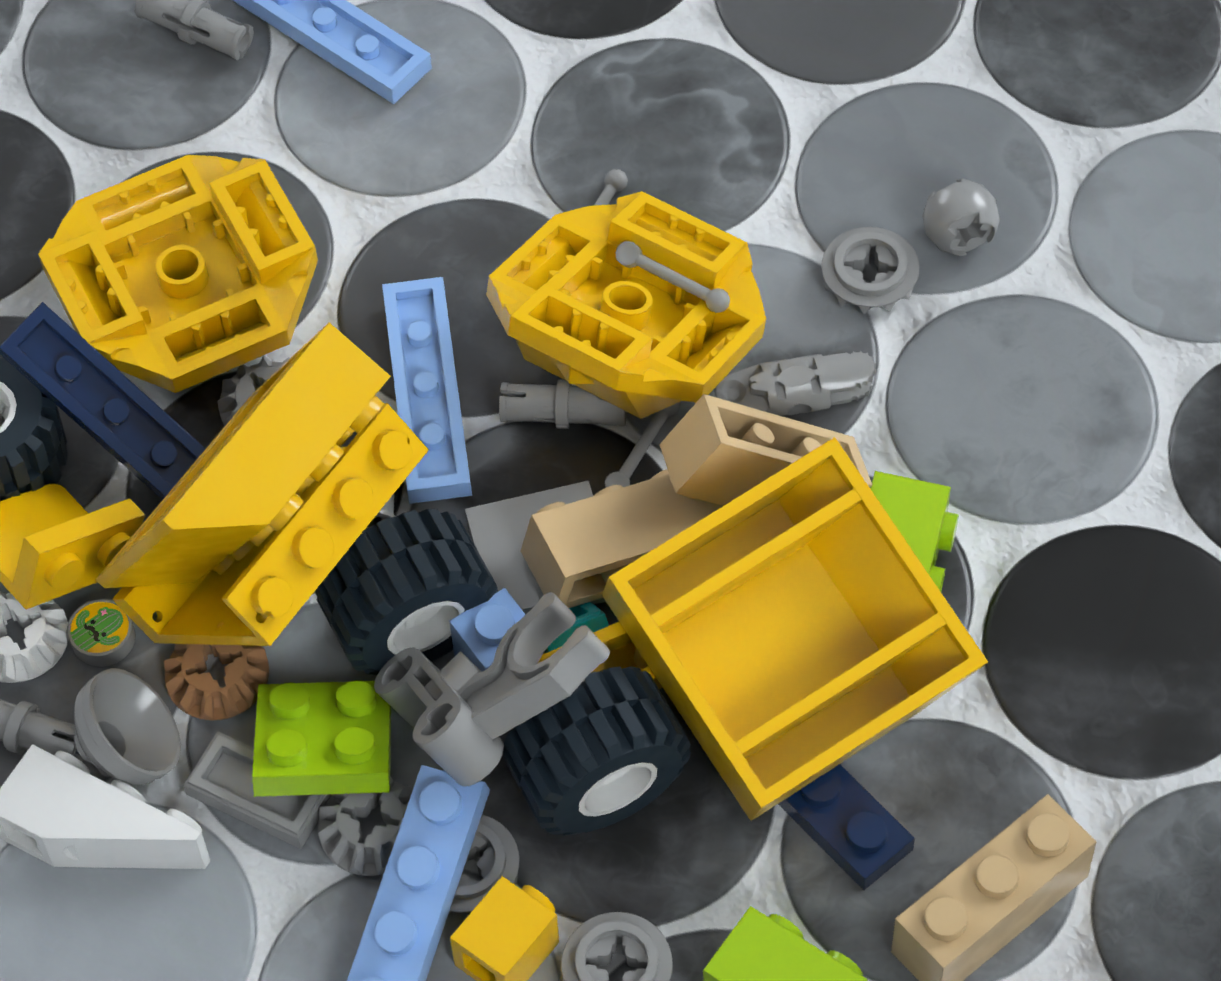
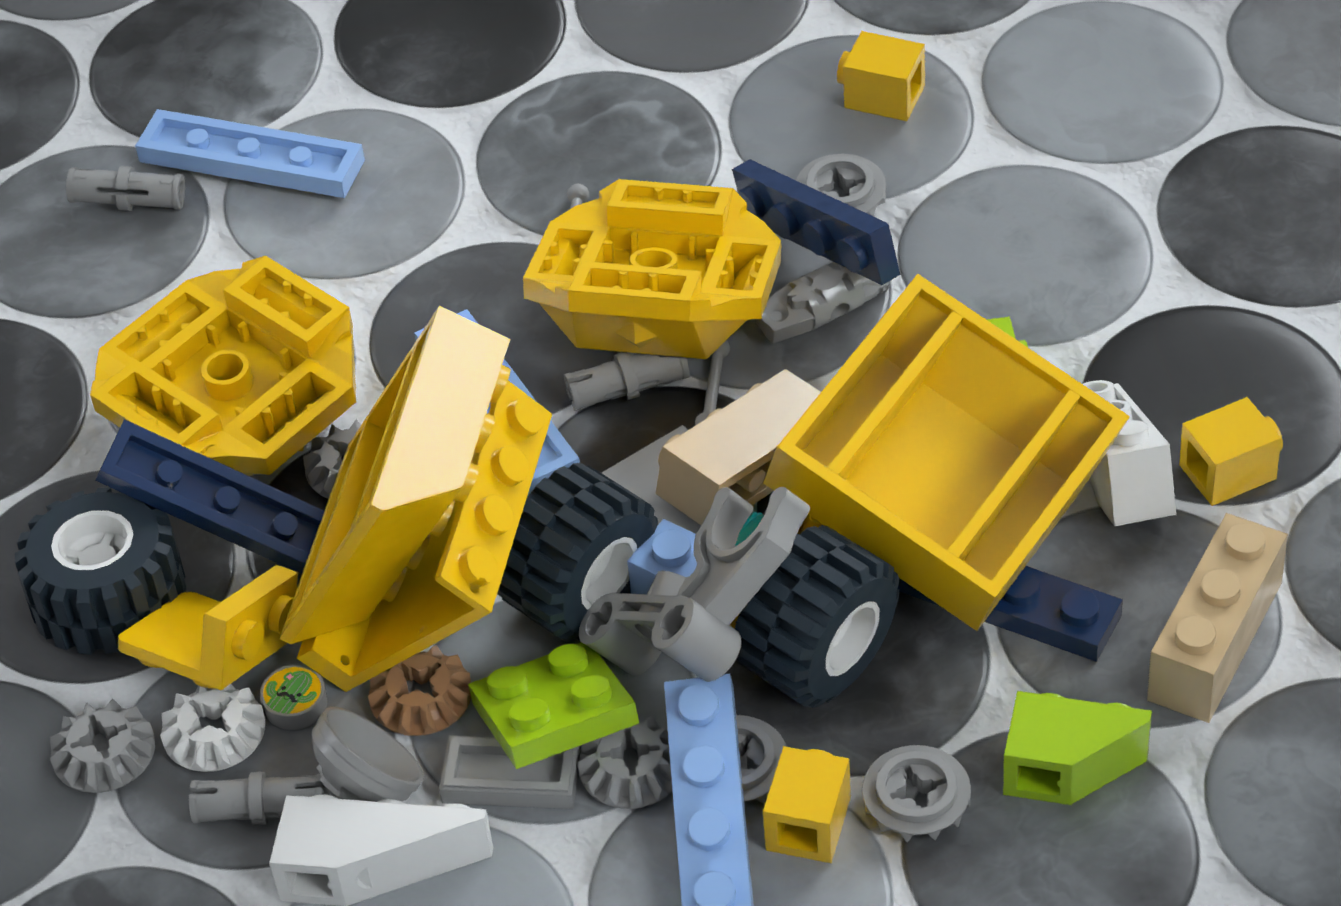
camera: 20 degrees left, 10 degrees down
light grey hinge [616,241,730,313] -> none
tan brick [659,394,872,506] -> none
light grey piece [922,178,1000,256] -> none
none -> dark blue plate [732,159,901,285]
none -> yellow brick [837,31,925,121]
none -> white slope [1083,380,1176,526]
none -> yellow brick [1179,397,1283,506]

